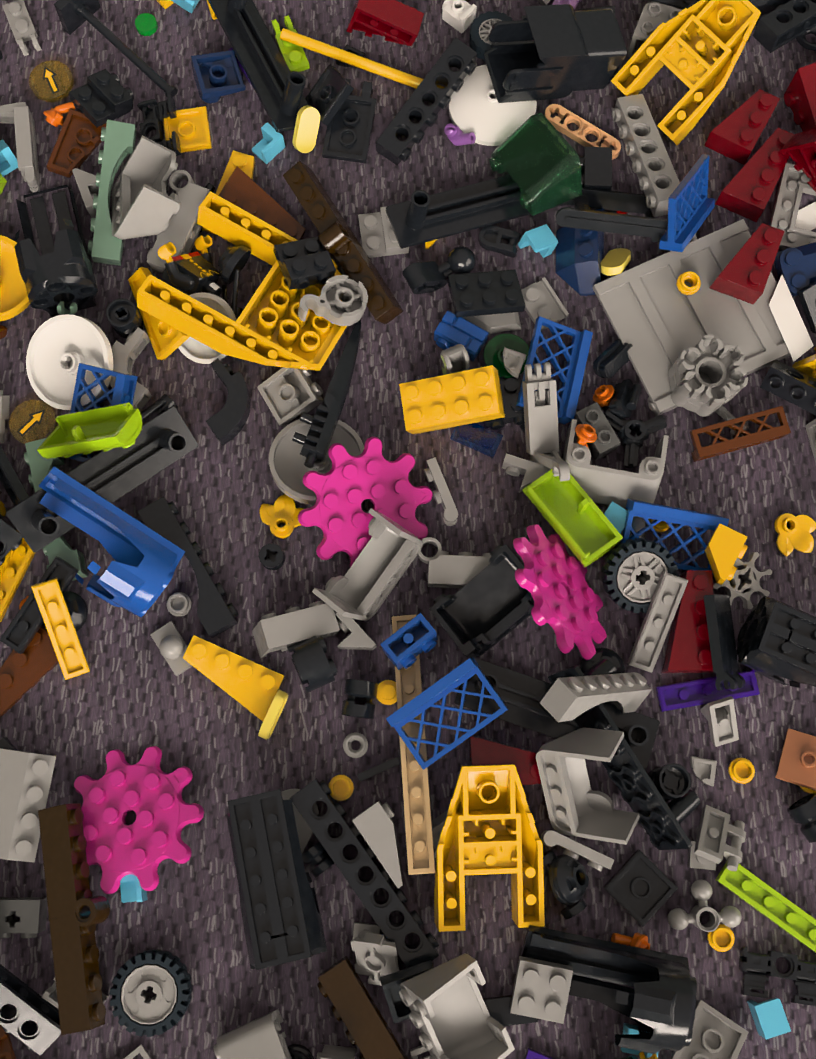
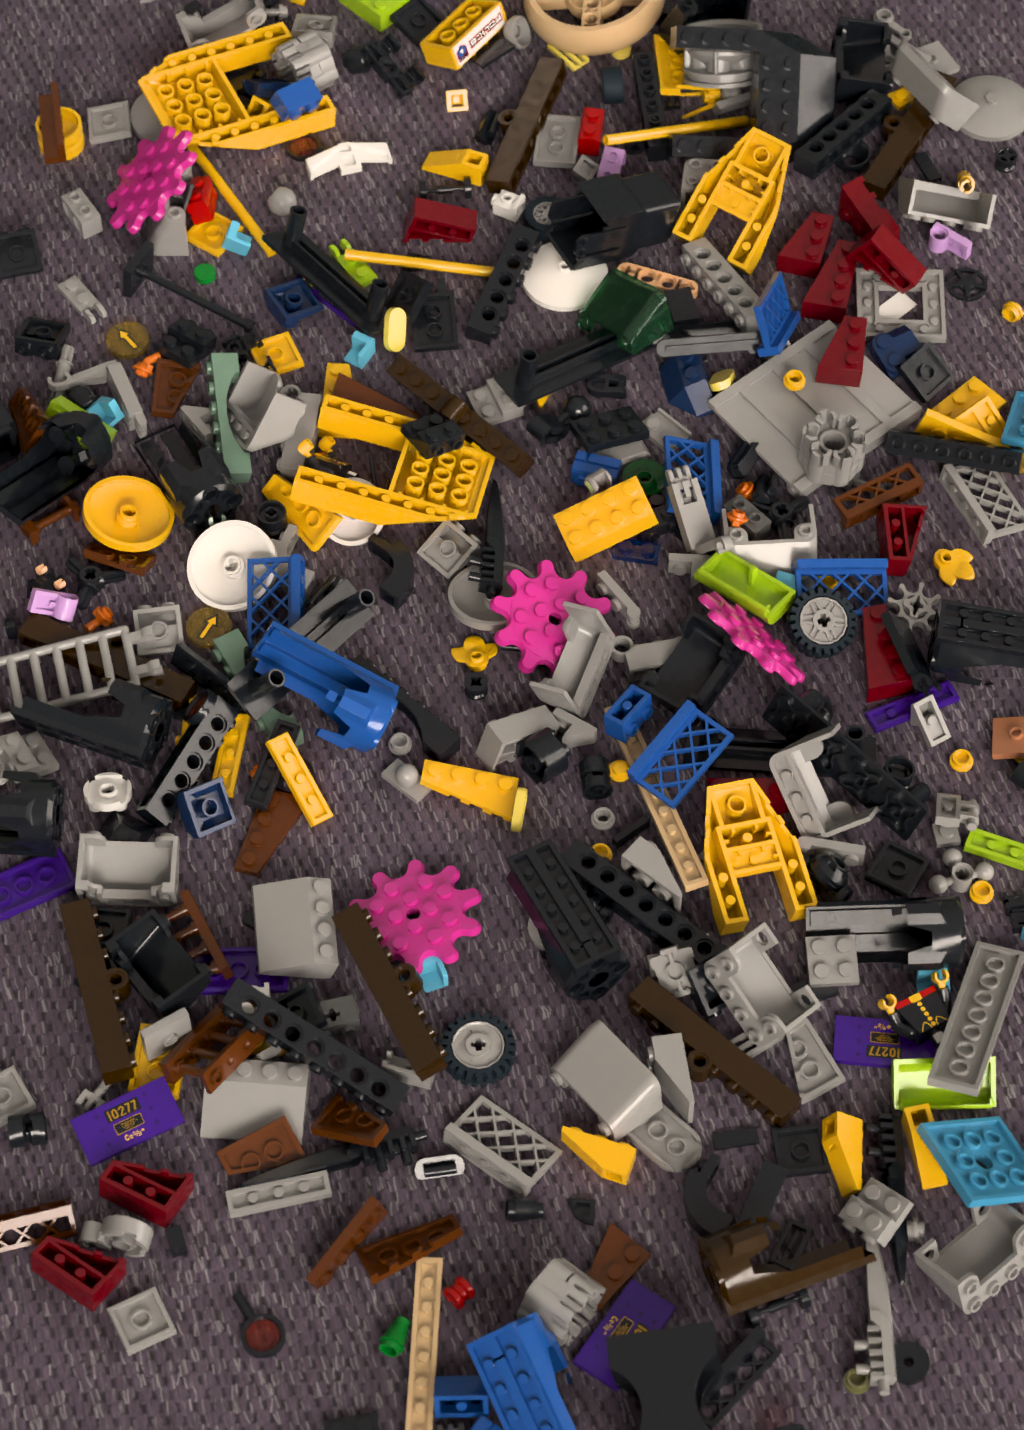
camera: 15 degrees left, 20 degrees down
lime container [37,403,142,459] -> none
black piece [218,245,252,285] -> none
light grey piece [298,275,368,326] -> none
medium lavender arm [444,123,476,146] -> none
light grey tile [503,347,527,378] -> none
medium azure panel [518,224,558,258] -> none
light grey arch [540,672,652,722] -> none
light grey tile [627,571,688,673] -> none
light grey tile [690,756,717,786] -> none
yellow slope [705,524,748,585] -> none
white sticker [769,275,814,362] -> none
none -> dark red wedge [876,503,927,577]

